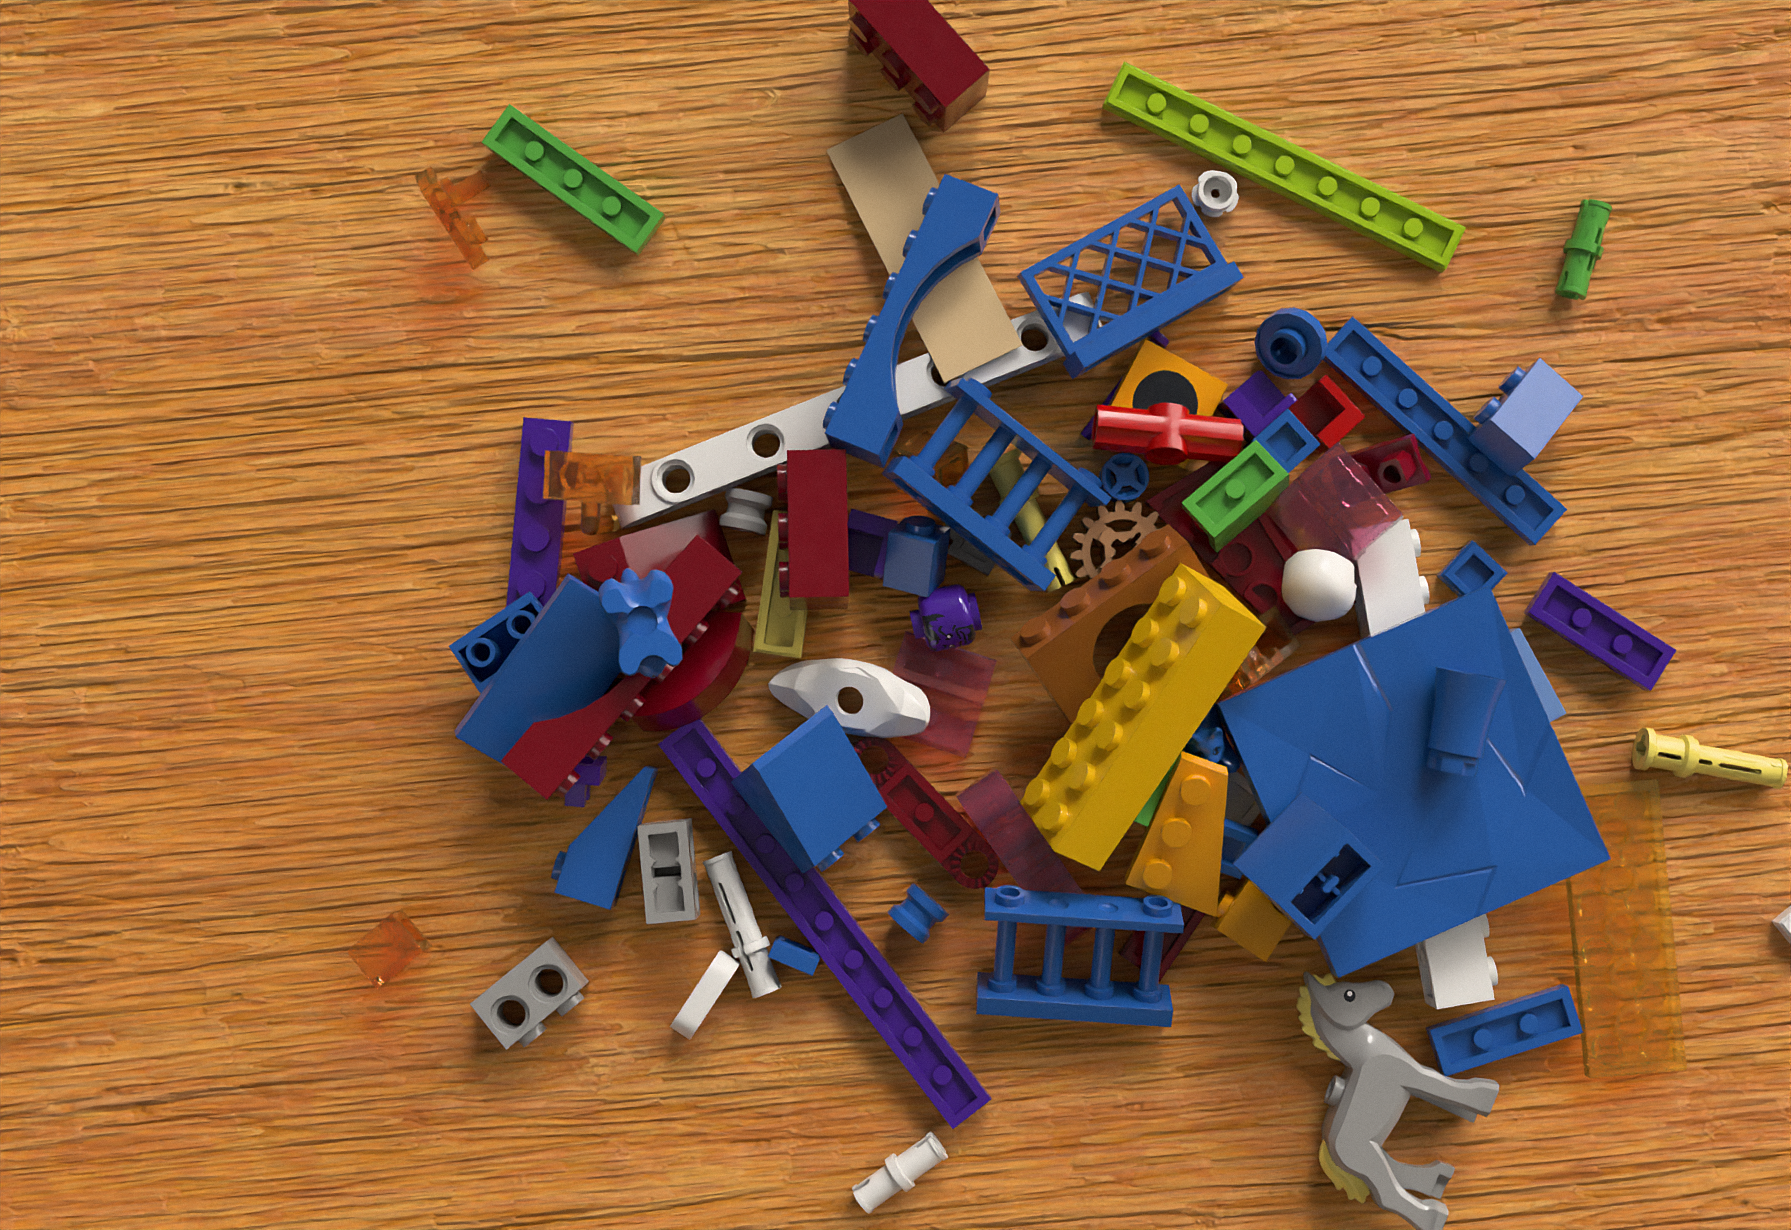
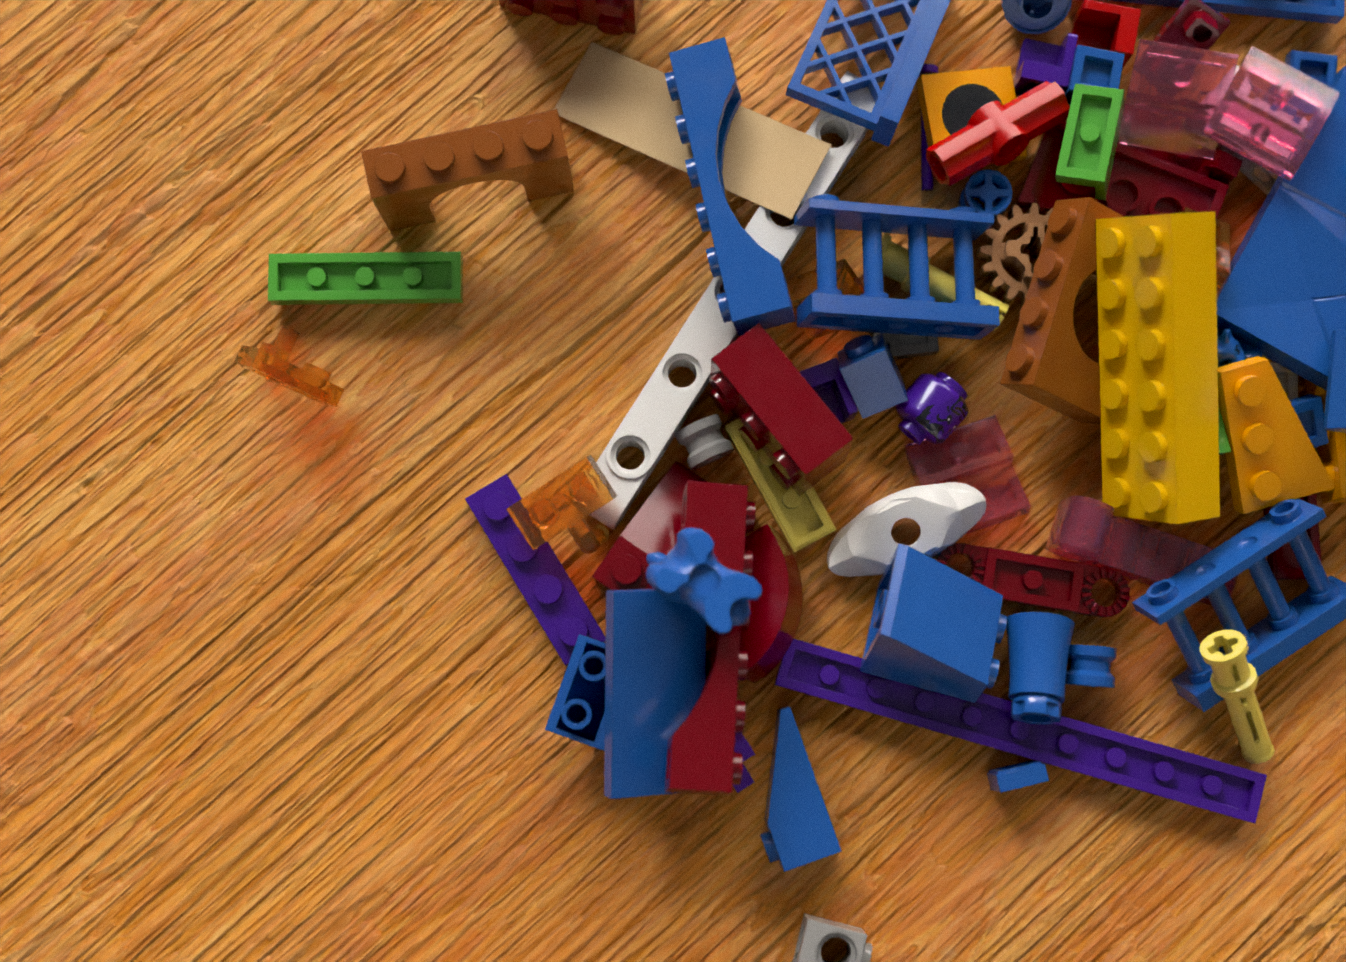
camera: 40 degrees left, 5 degrees down
light grey brick [637,818,701,924] -> none
white beam [670,950,740,1040] -> none
white pin [703,851,782,998] -> none
white pin [852,1131,948,1214] -> none
white hair [1281,549,1357,622] -> none
none -> dark orange arch [361,109,574,232]
none -> blue plant [1006,612,1075,725]
none -> light yellow pin [1200,630,1275,764]
none -> clear pink slope [1201,46,1340,182]

